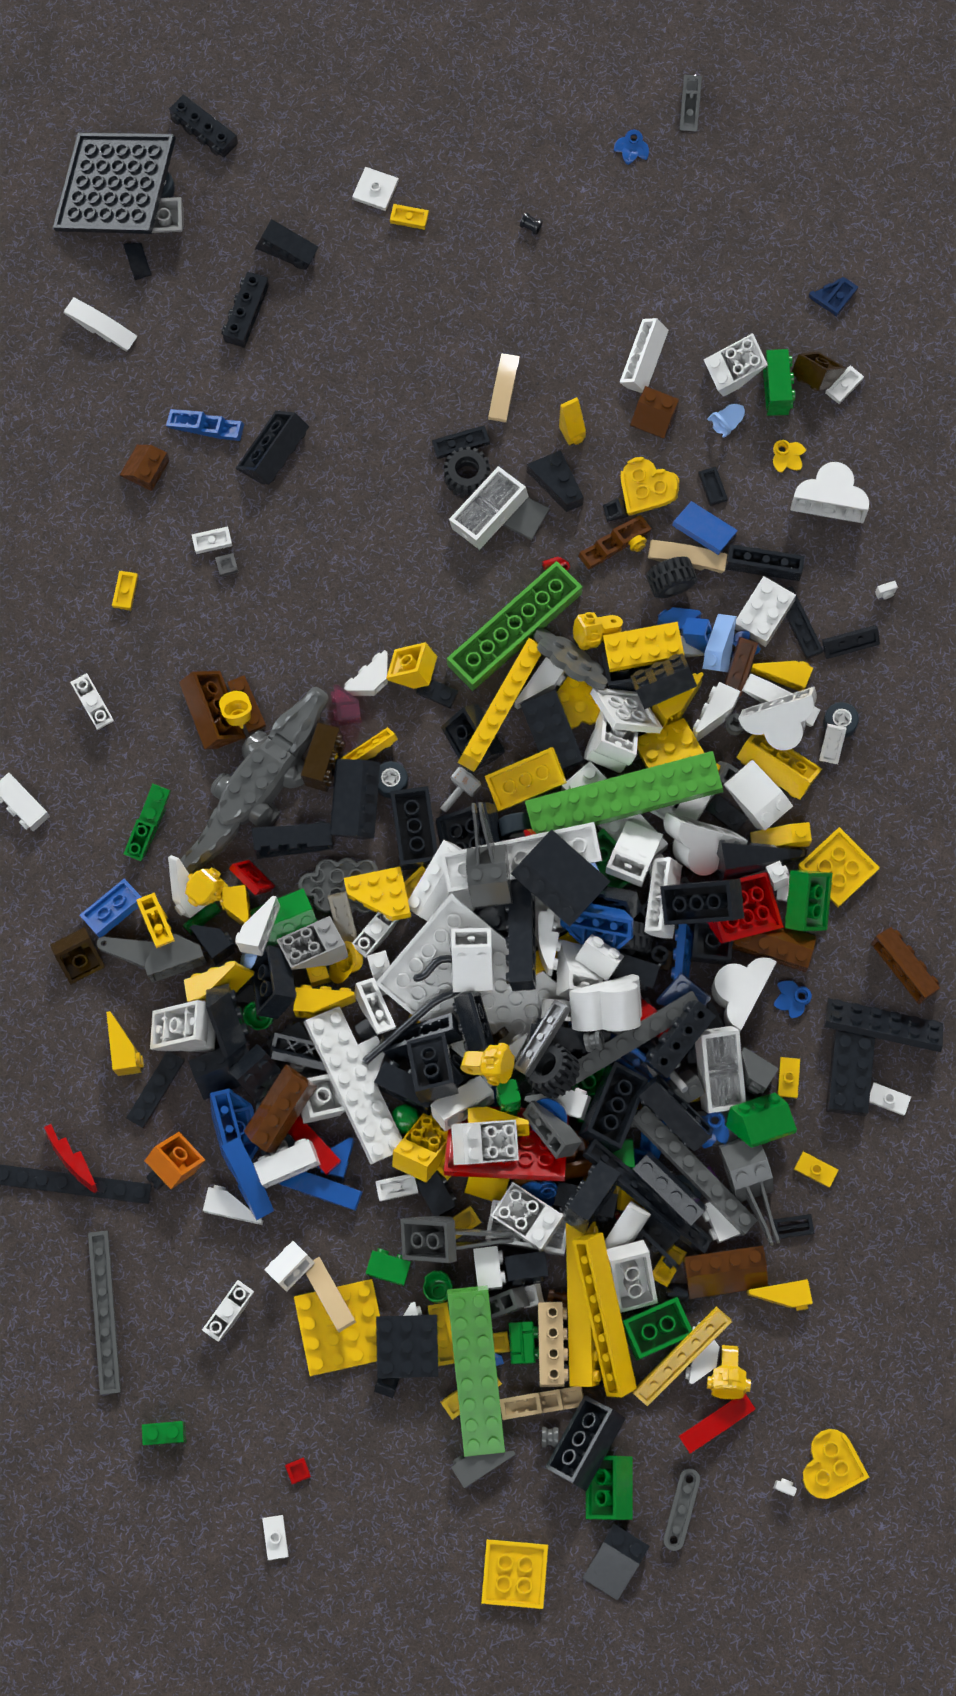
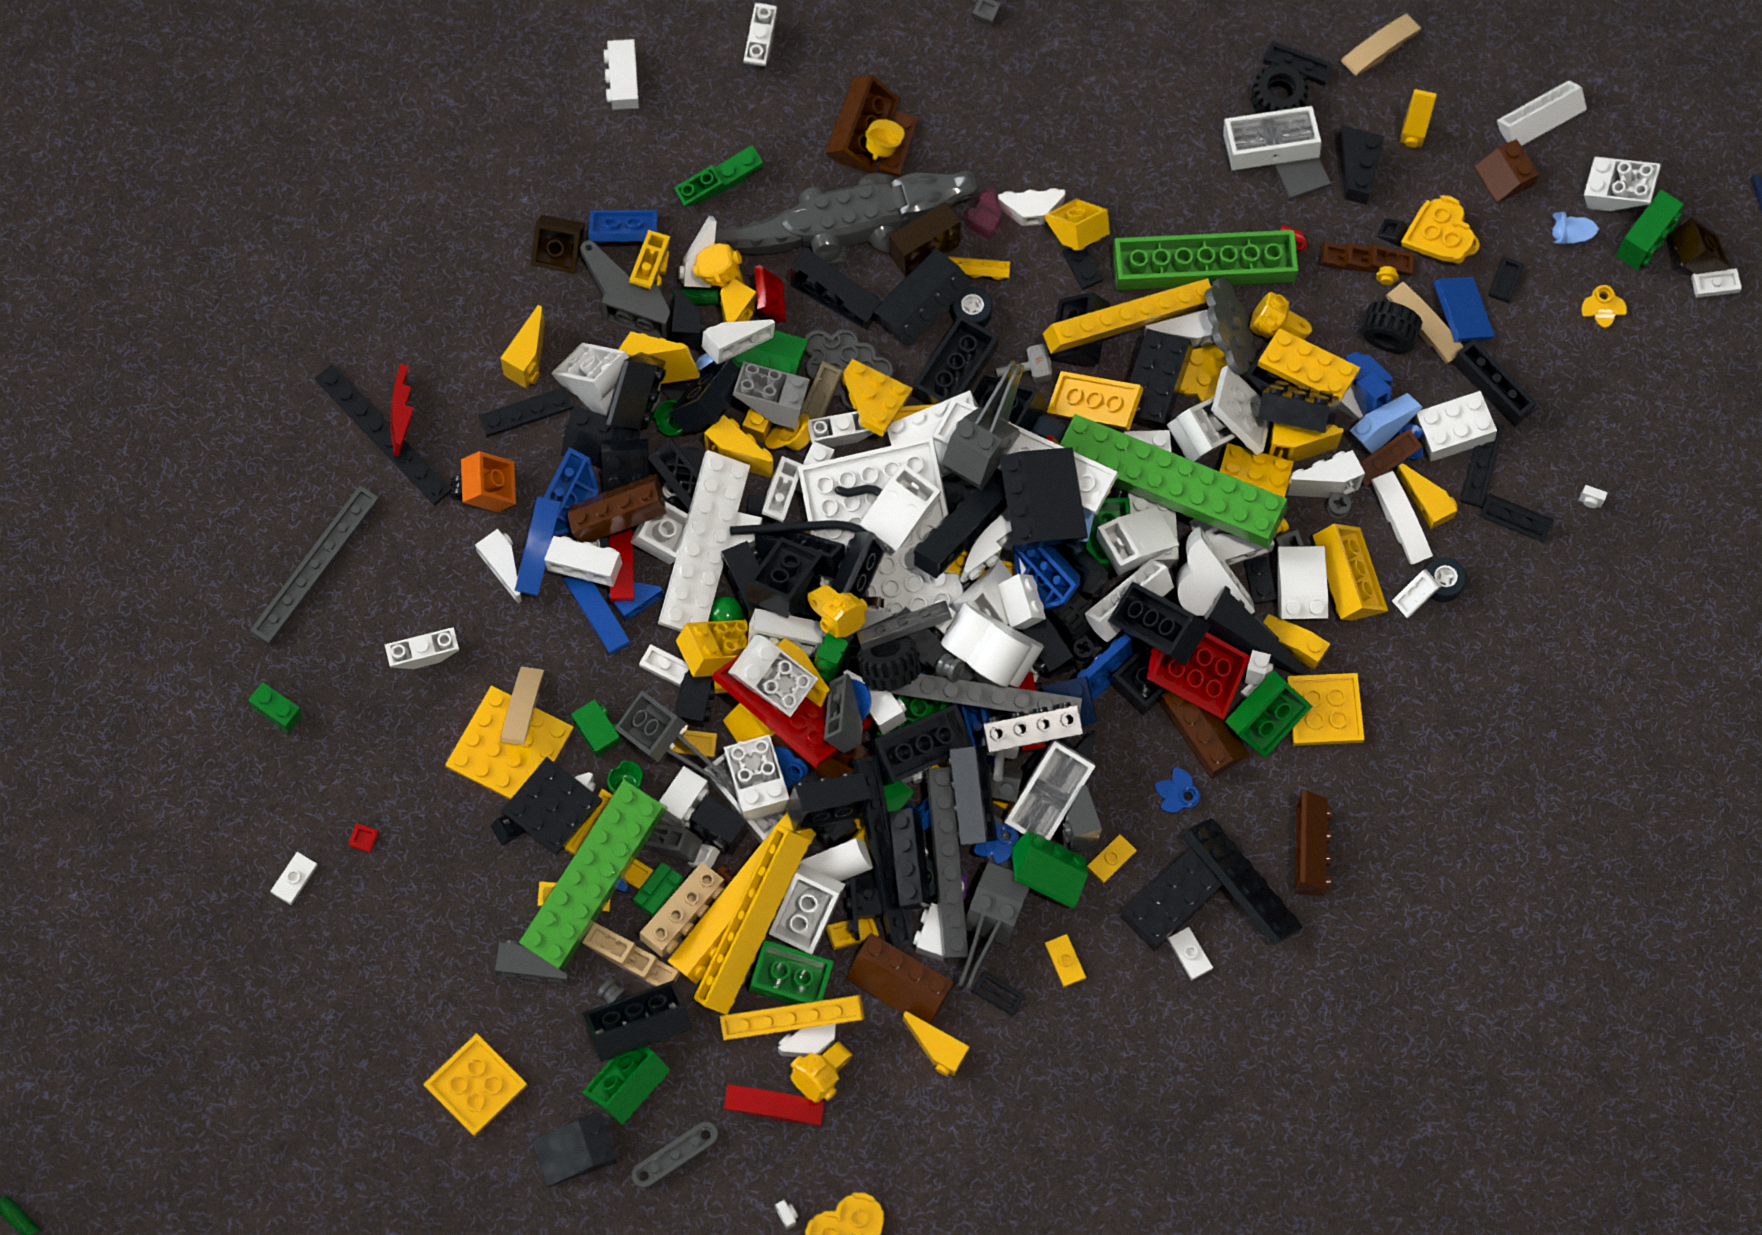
camera: 35 degrees right, 5 degrees down
white brick [265,1241,315,1292] -> none
black slope [667,1283,688,1299] -> none
white brick [712,958,776,1033] -> none
white brick [738,687,817,750] -> none
white brick [790,462,869,523] -> none

